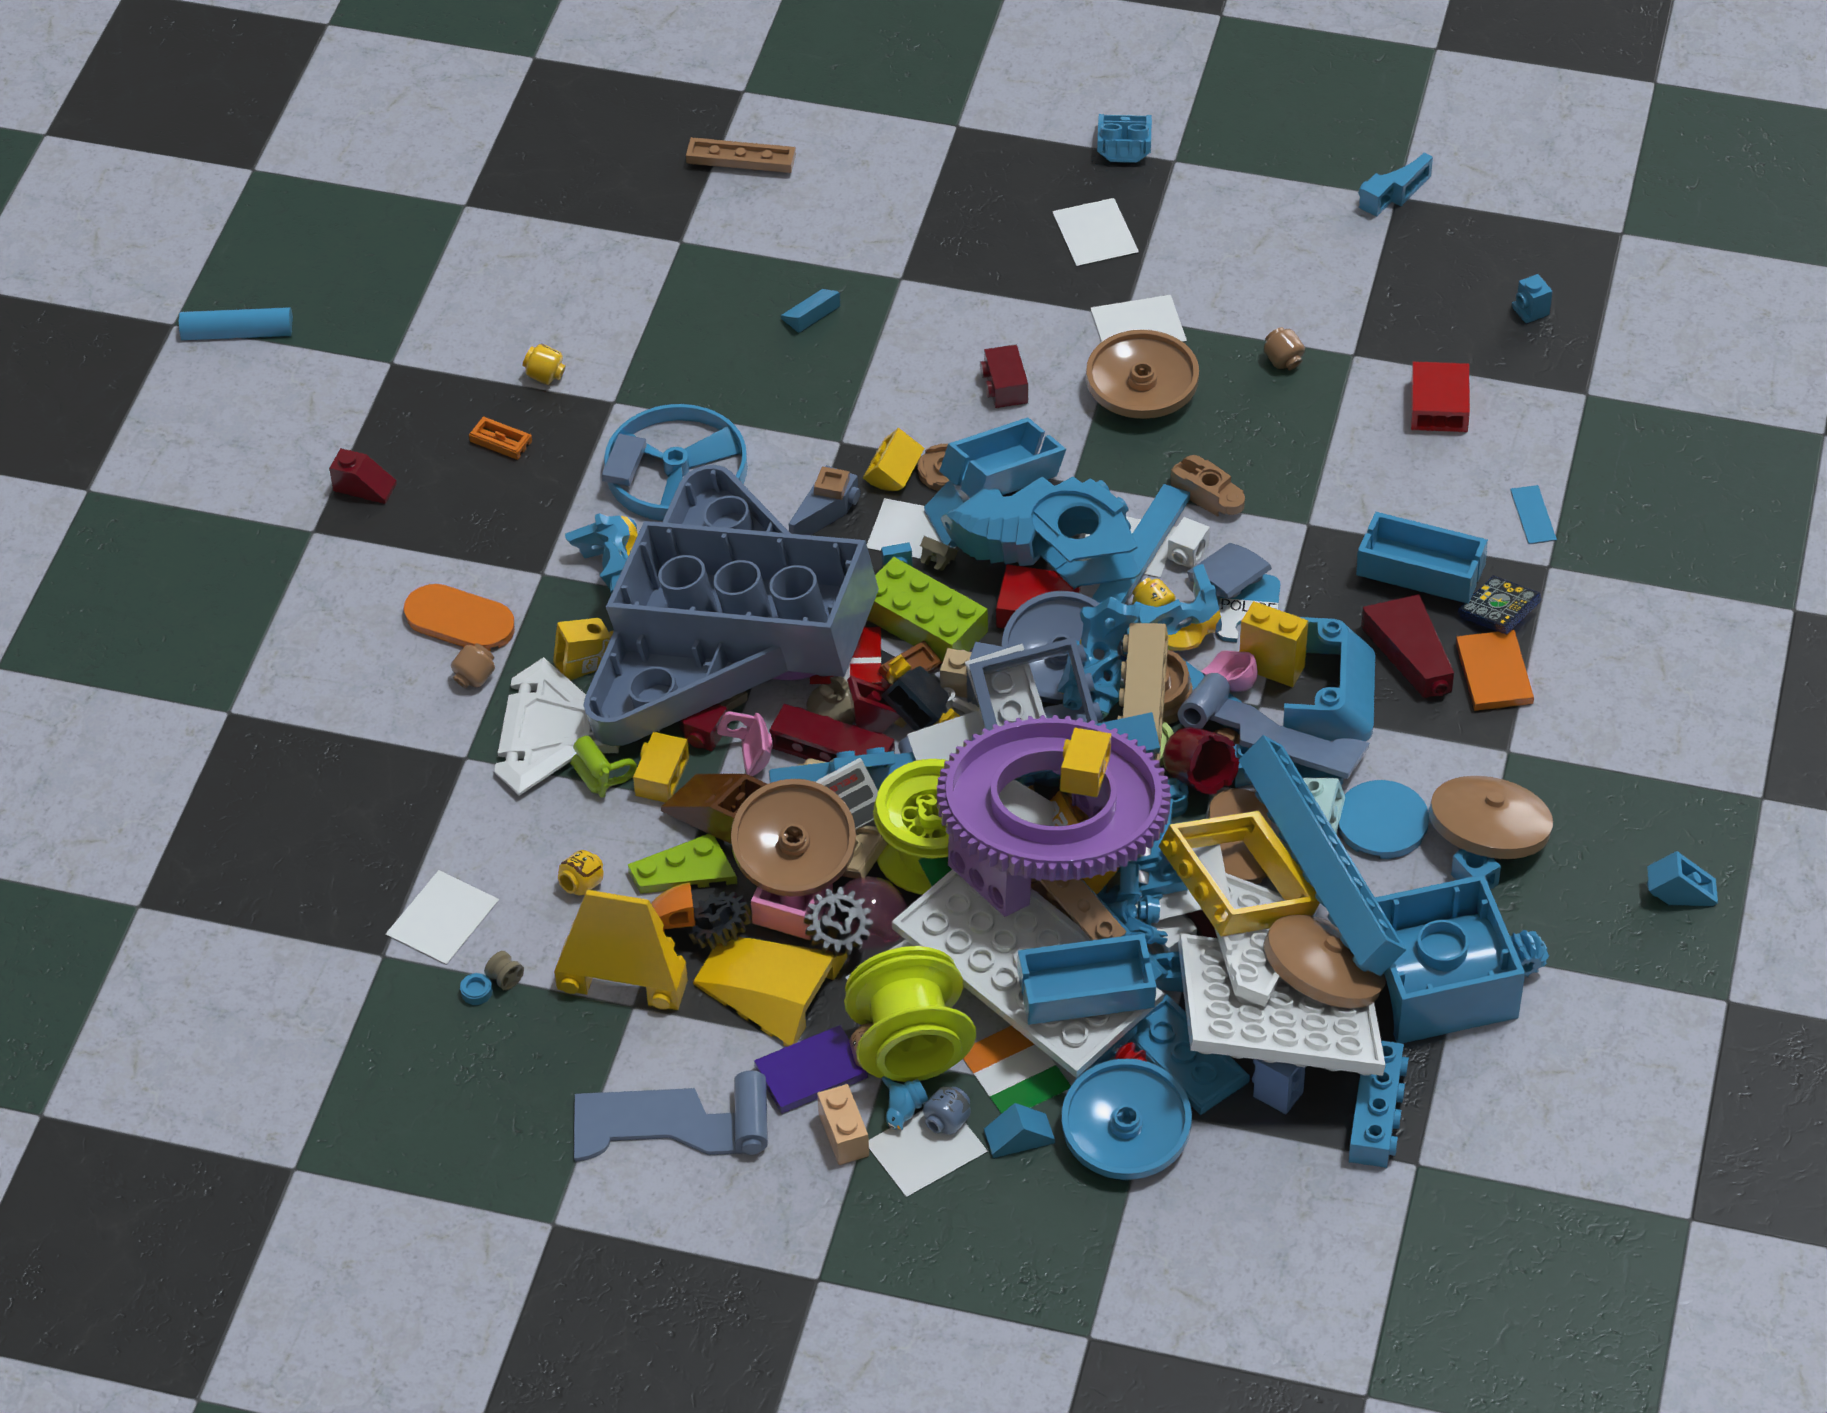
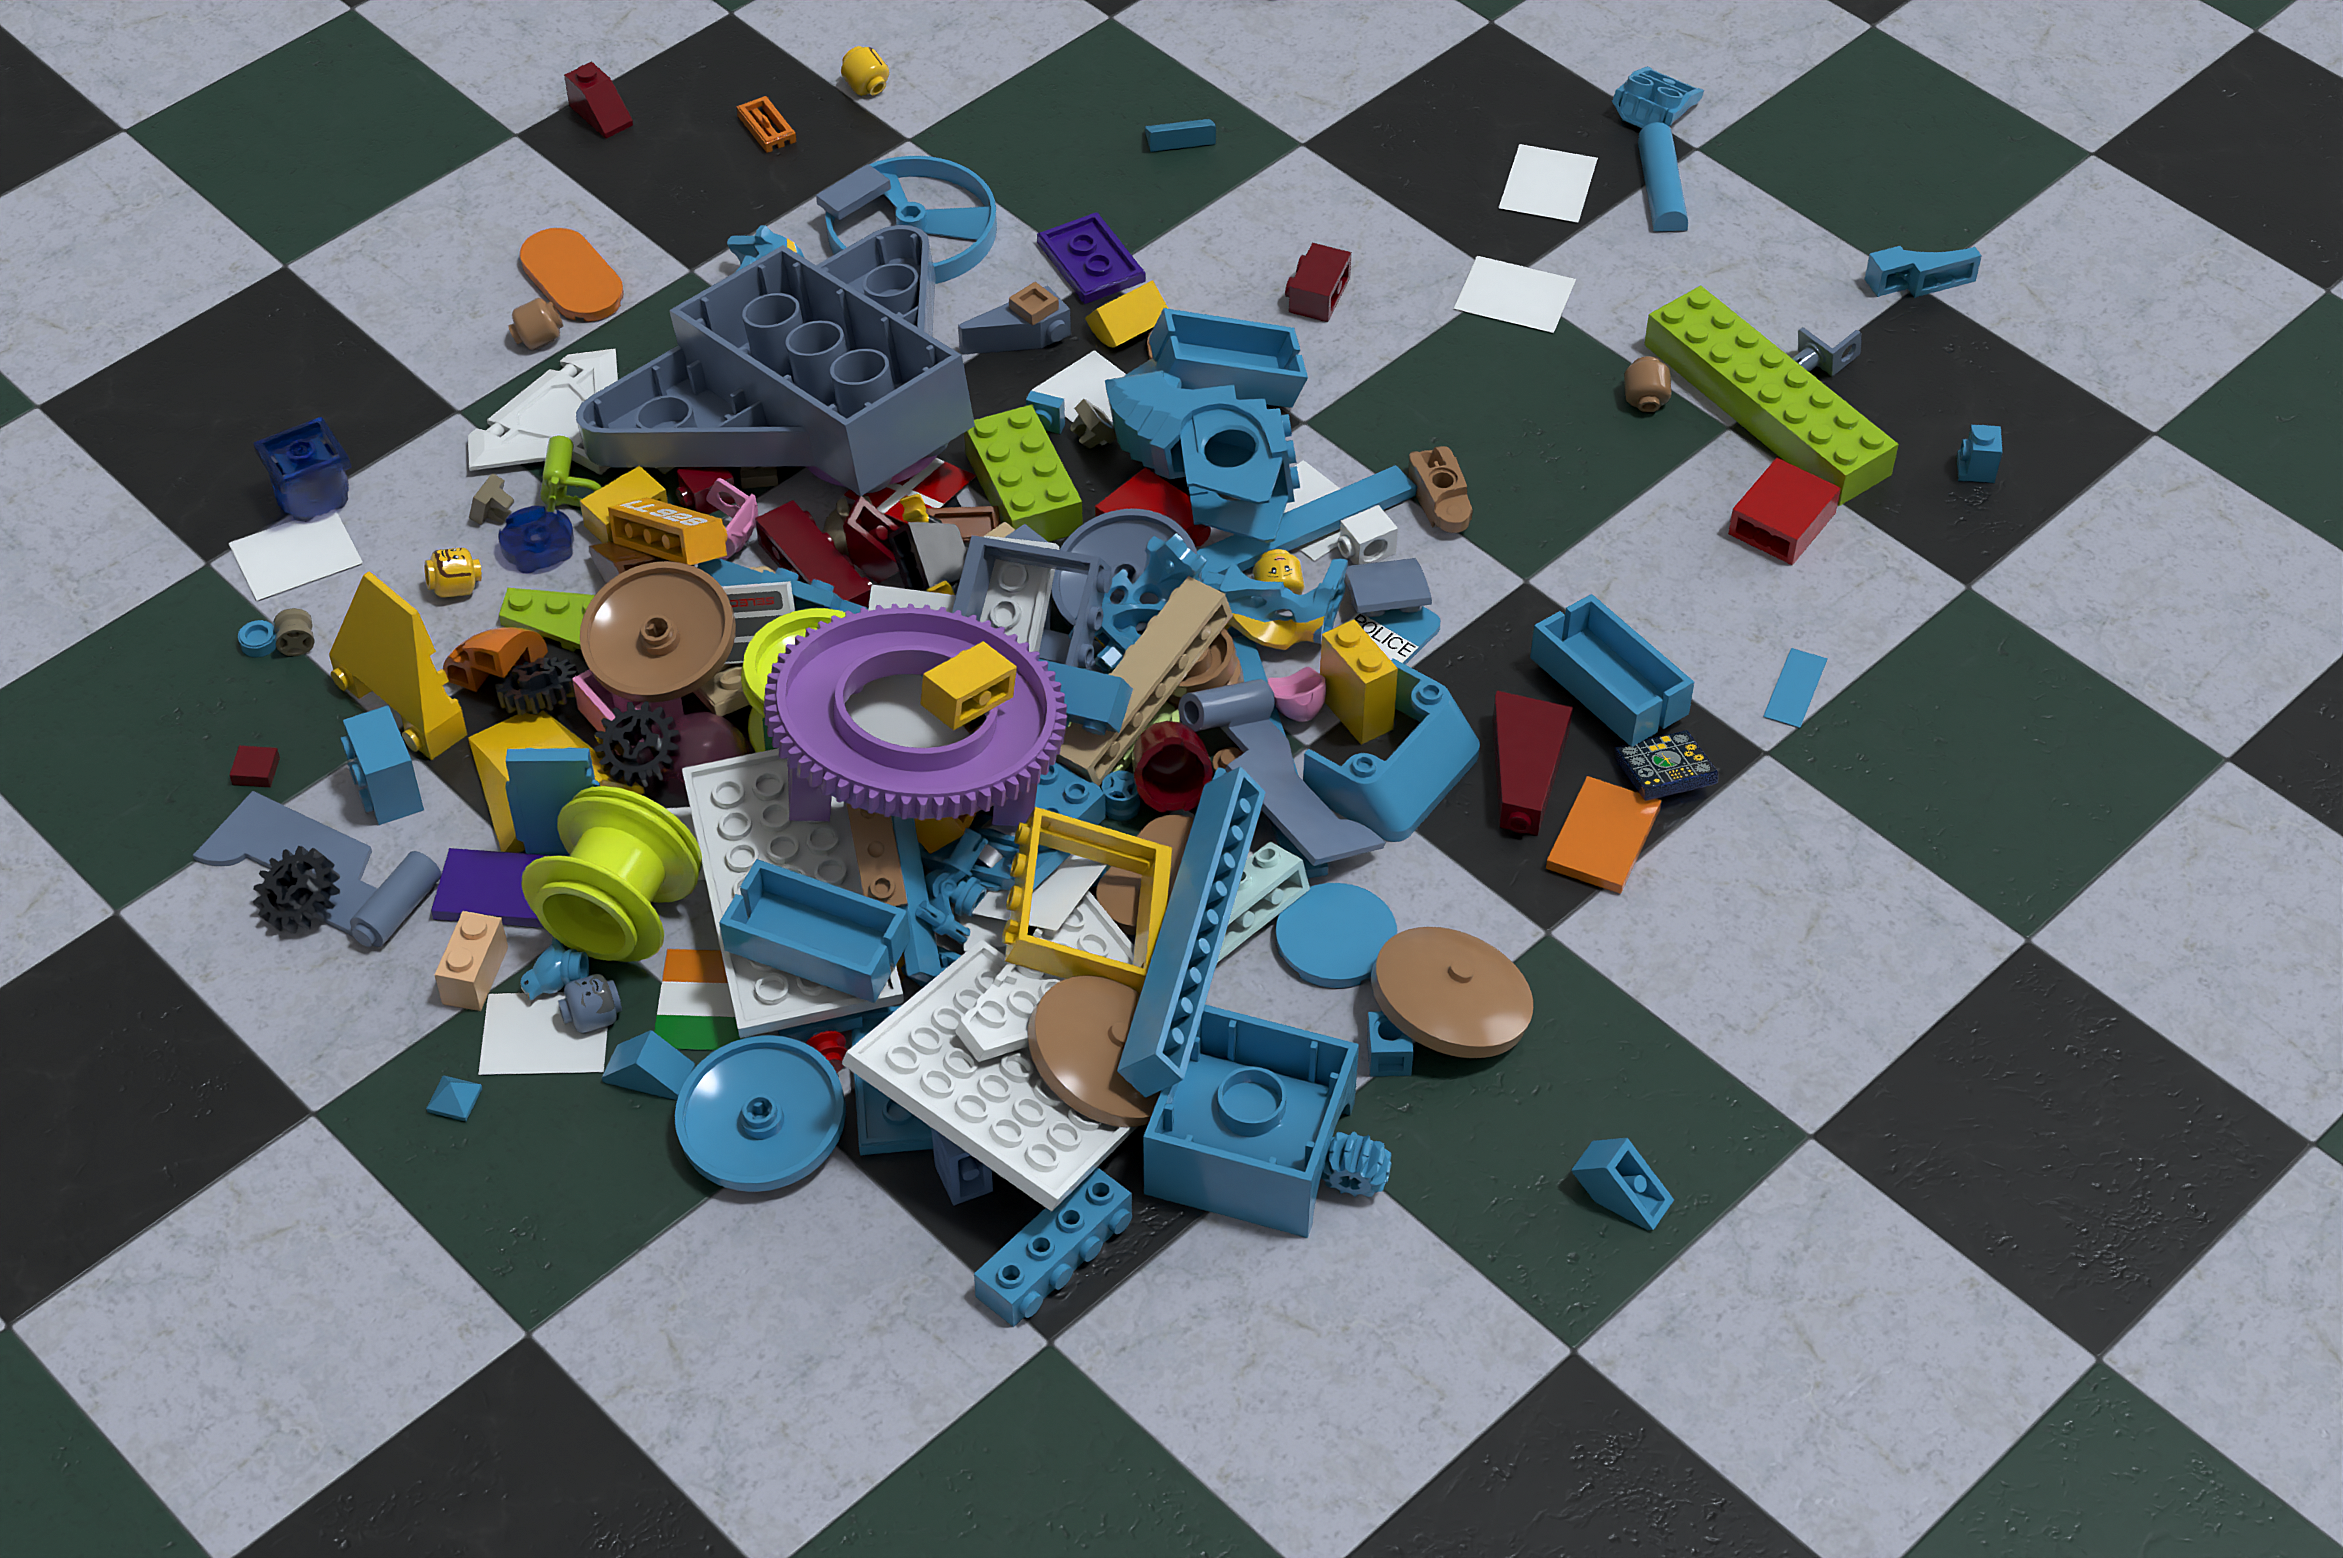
camera: 30 degrees right, 0 degrees up
yellow torso [553,618,614,681] -> none
medium nougat dish [1086,330,1199,419] -> none
none -> dark red tile [229,745,280,788]
none -> clear blue piece [253,417,352,522]
none -> black gear [253,846,340,934]
none -> dark azure brick [340,705,424,825]
none -> dark azure slope [426,1075,482,1121]
none -> dark tan tile [469,473,514,525]
none -> clear blue plate [498,506,574,573]
none -> dark azure piece [505,747,600,857]
none -> light orange brick [608,497,727,565]
none -> dark purple tile [1037,212,1146,304]
none -> dark azure brick [1638,122,1688,231]
none -> lime brick [1644,285,1899,506]
none -> sand blue bracket [1793,327,1862,377]

